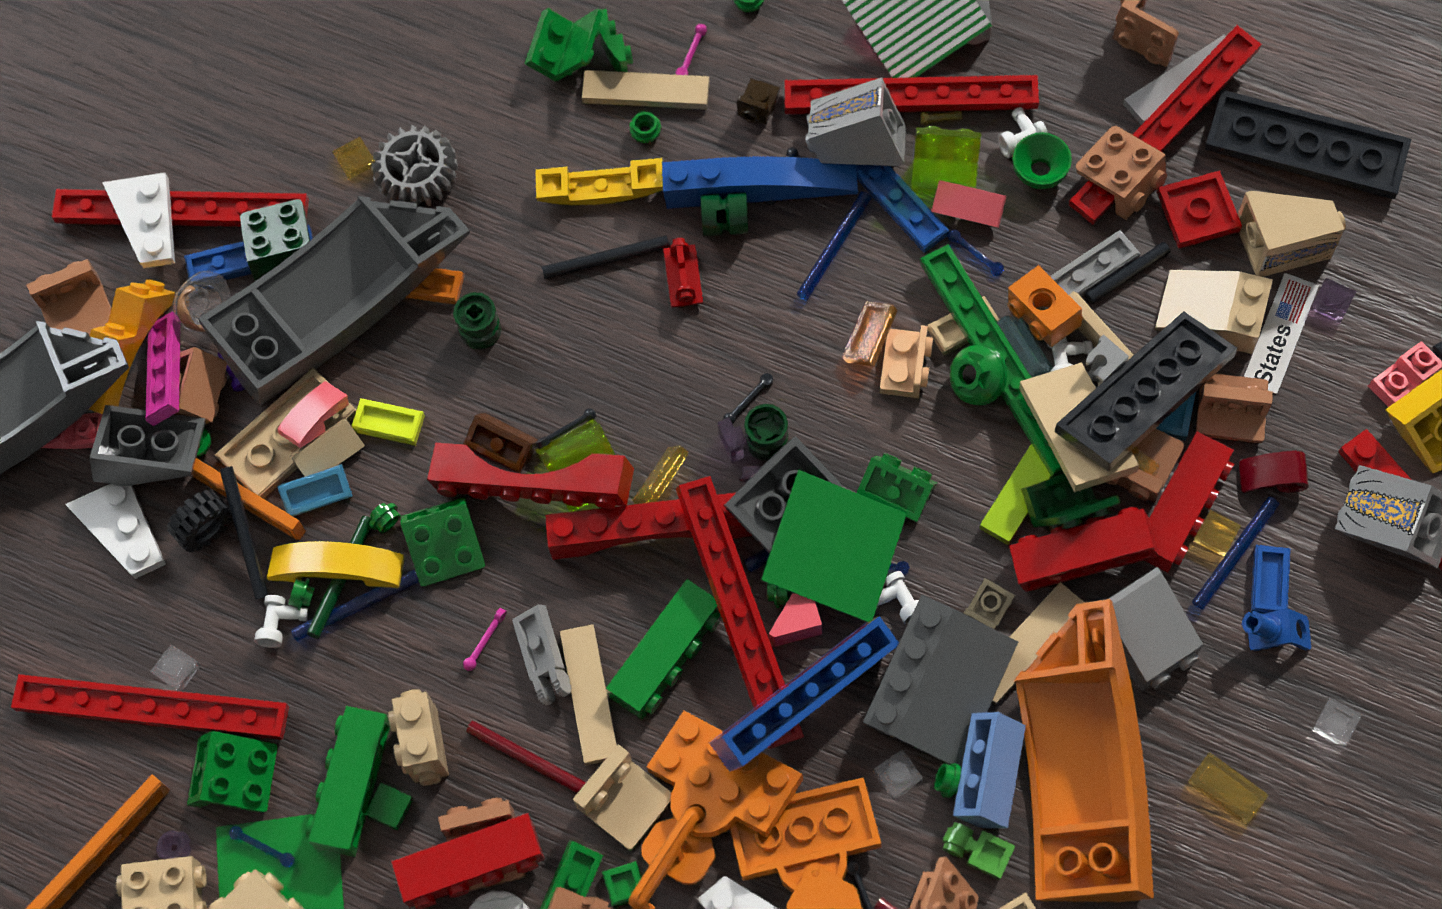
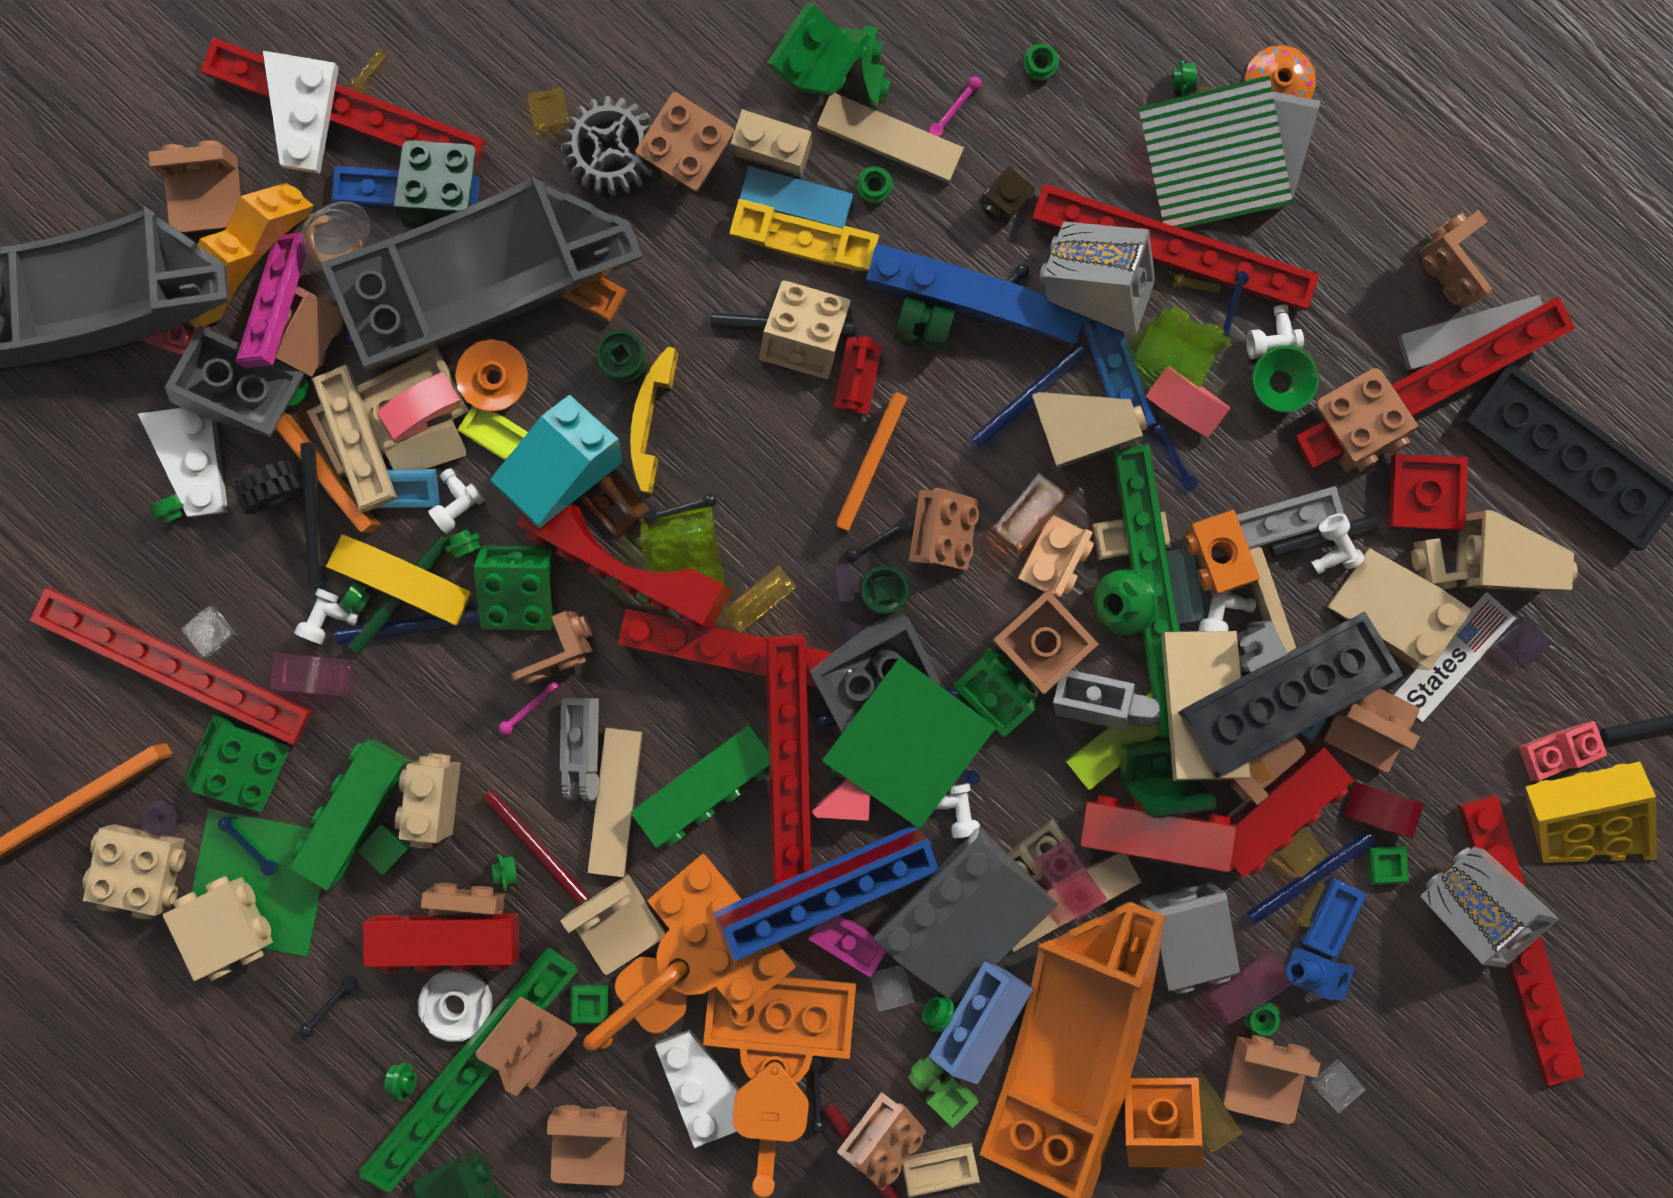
camera: 10 degrees right, 20 degrees up
none -> green plate [149,494,184,524]
none -> clear pink slope [270,653,352,696]
none -> tan tile [312,365,397,513]
none -> clear yellow piece [348,49,386,92]
none -> white piece [428,468,485,534]
none -> orange dish [455,339,529,412]
none -> teal slope [490,394,623,528]
none -> green plate [491,854,517,892]
none -> nougat bracket [511,611,593,685]
none -> yellow slope [630,347,678,495]
none -> nougat bracket [636,92,734,192]
none -> tan brick [731,109,812,178]
none -> dark azure tile [740,166,853,229]
none -> tan bracket [759,281,851,380]
none -> dark pink plate [808,914,886,977]
none -> orange tile [836,392,908,533]
none -> nougat bracket [909,488,979,570]
none -> nougat slope [992,590,1099,694]
none -> tan slope [1032,392,1148,468]
none -> clear pink slope [1034,839,1107,920]
none -> light grey hinge [1053,670,1160,731]
none -> orange slope [1125,1078,1204,1167]
none -> clear pink slope [1207,952,1292,1024]
none -> clear blue hinge [1218,271,1249,346]
none -> nougat bracket [1223,1035,1320,1124]
none -> green plate [1244,1000,1280,1037]
none -> clear yellow piece [1295,881,1326,928]
none -> white piece [1312,513,1364,574]
none -> green tile [1367,845,1409,885]
none -> tan bracket [1411,538,1468,589]

